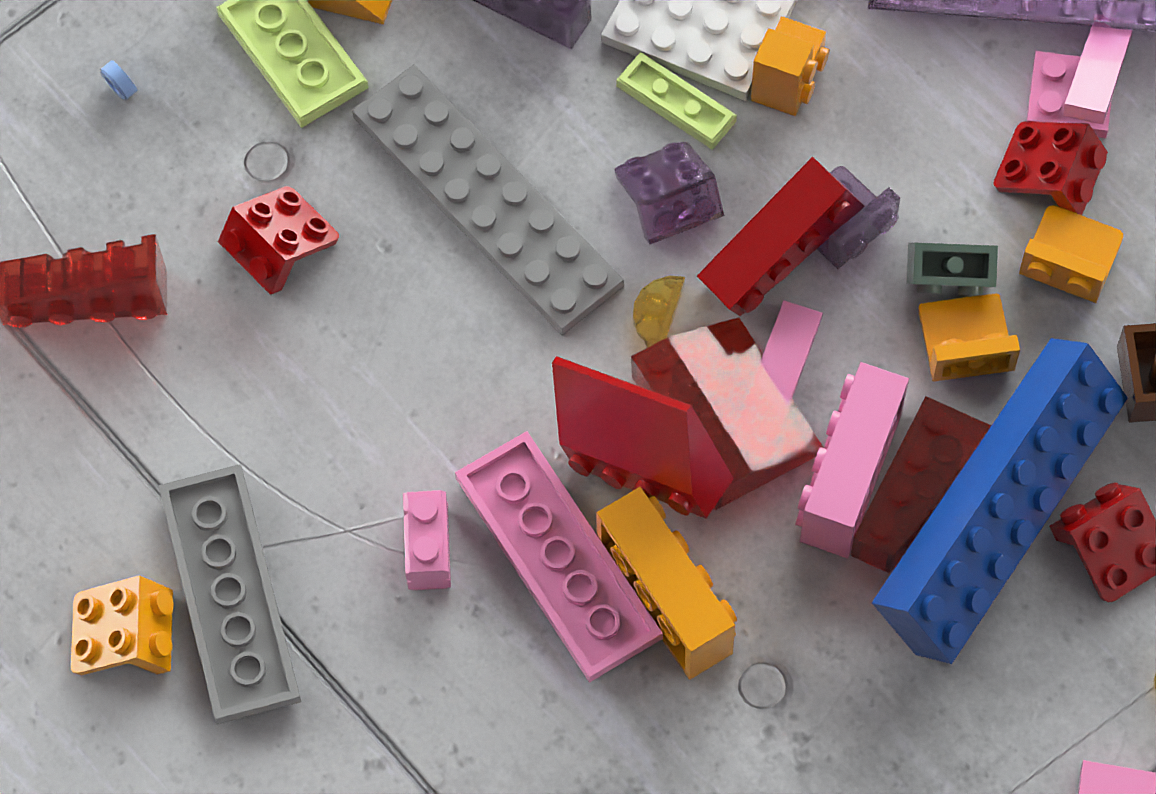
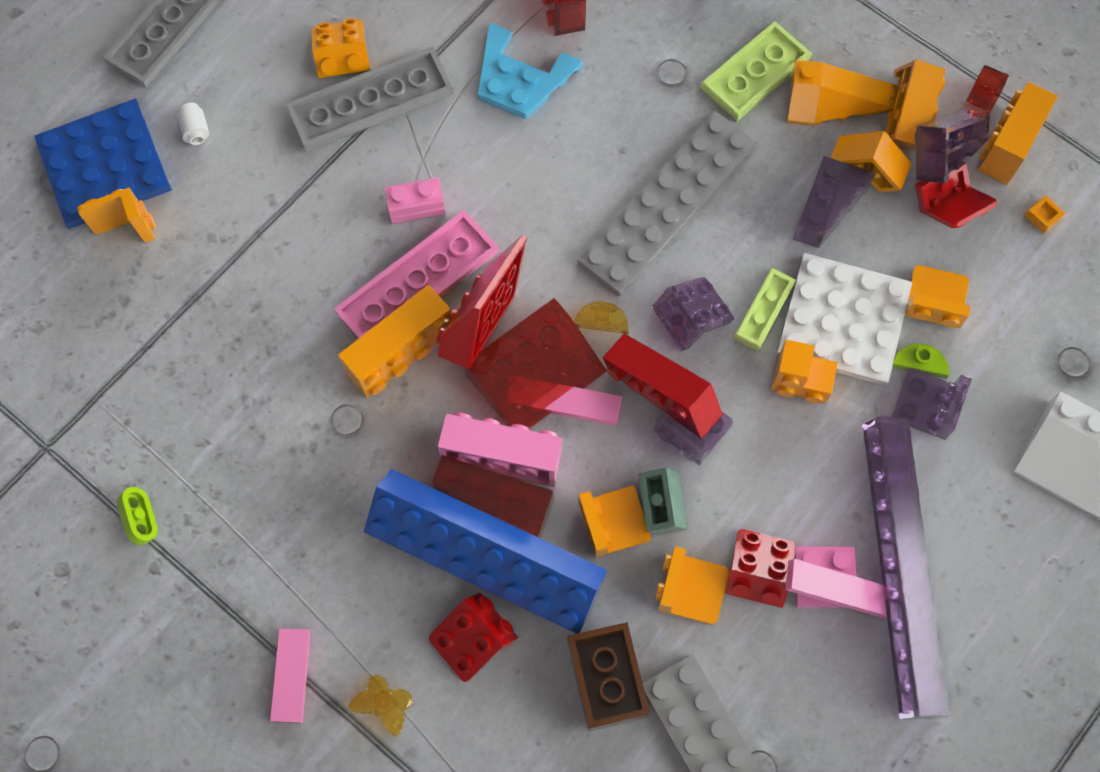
camera: 80 degrees right, 5 degrees up
red bracket [218,186,339,295] -> none
none -> medium azure wing [478,23,582,119]

